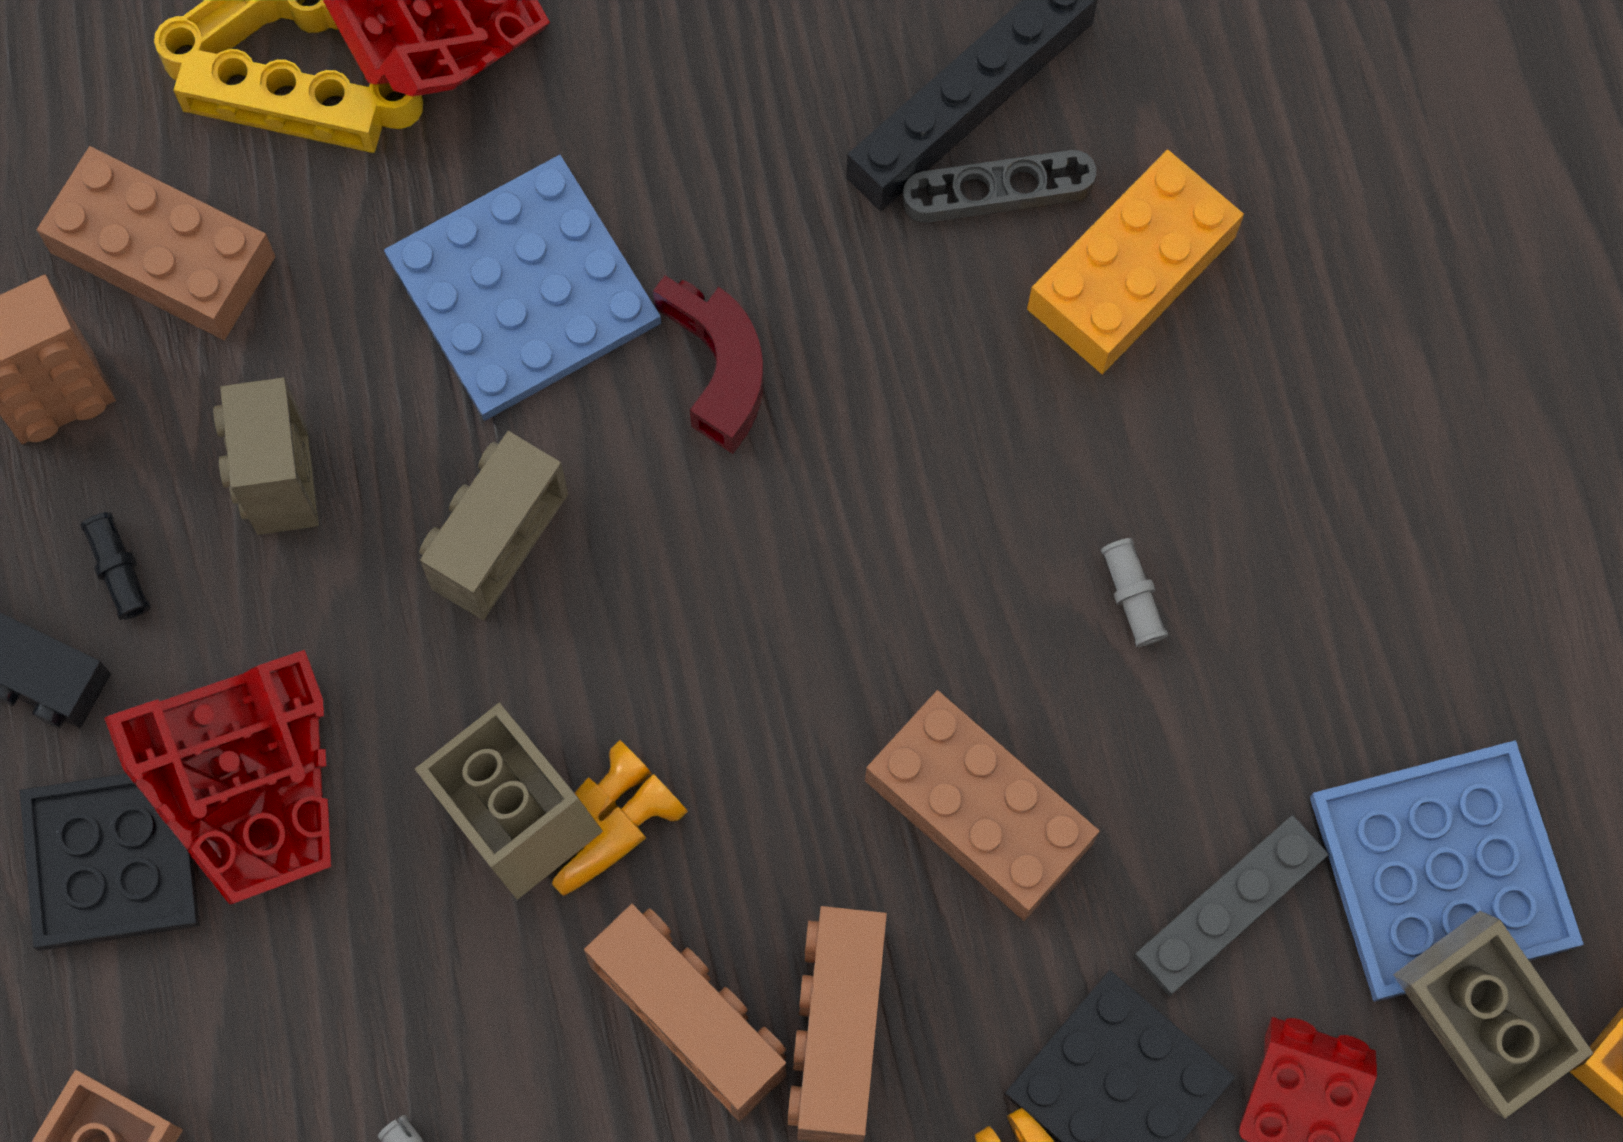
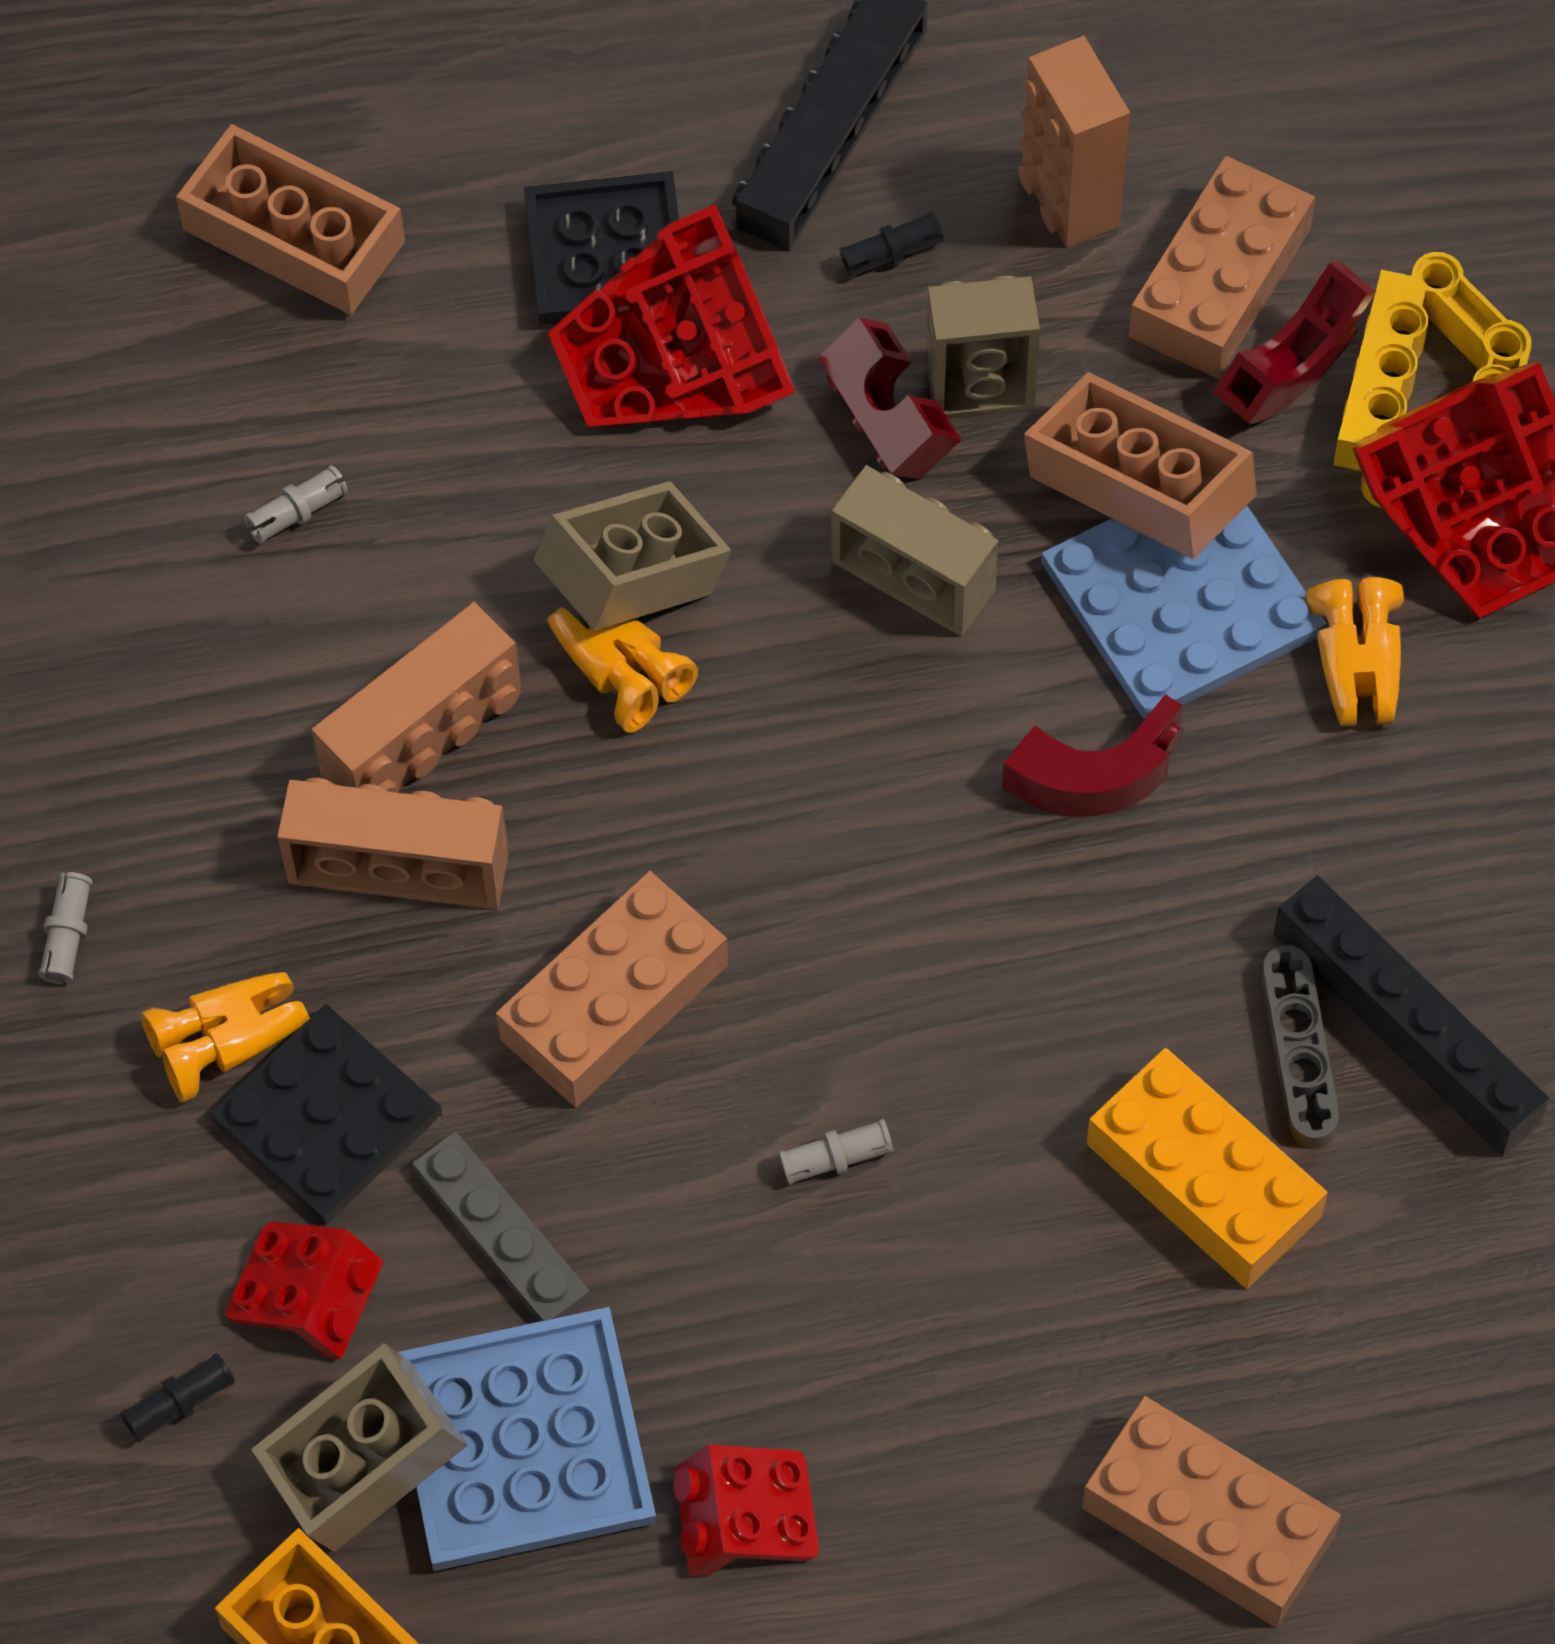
camera: 95 degrees right, 10 degrees down
none -> red bracket [673,1444,819,1577]
none -> dark red arch [818,317,961,480]
none -> nougat brick [1024,372,1257,559]
none -> nougat brick [1082,1396,1341,1628]
none -> dark red arch [1212,261,1377,424]
none -> light orange piece [1305,577,1404,727]

